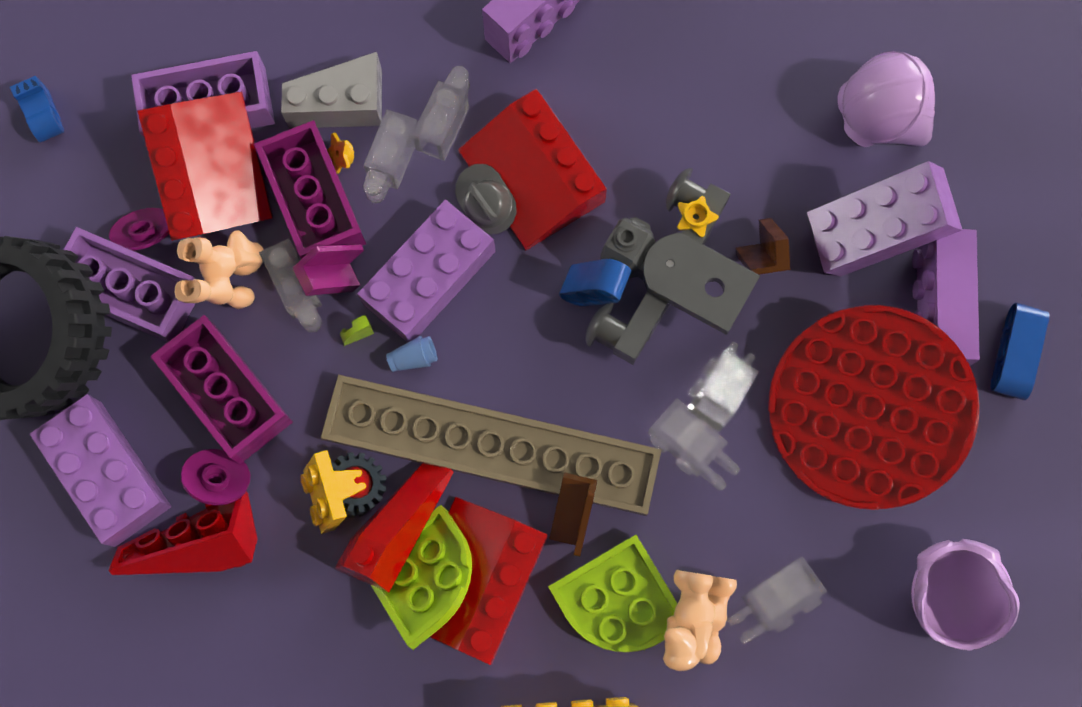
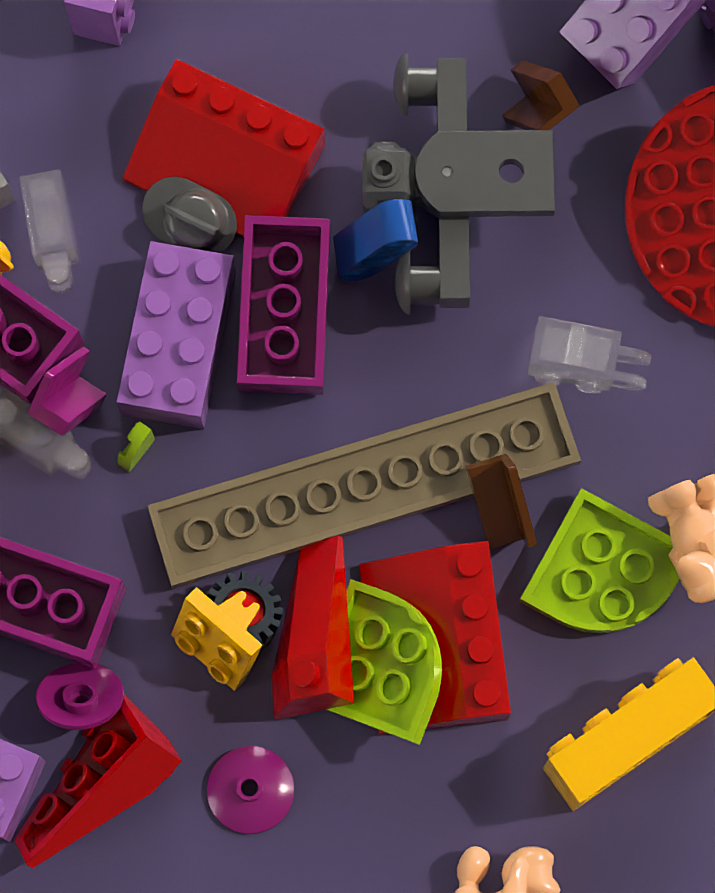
camera: 30 degrees left, 0 degrees up
medium blue cone [386,336,438,372] -> none
clear hinge [412,66,470,161] -> none
yellow plate [677,196,719,238] -> none
clear hinge [686,341,759,432] -> none
none -> magenta dish [207,746,294,834]
none -> magenta brick [237,215,331,395]

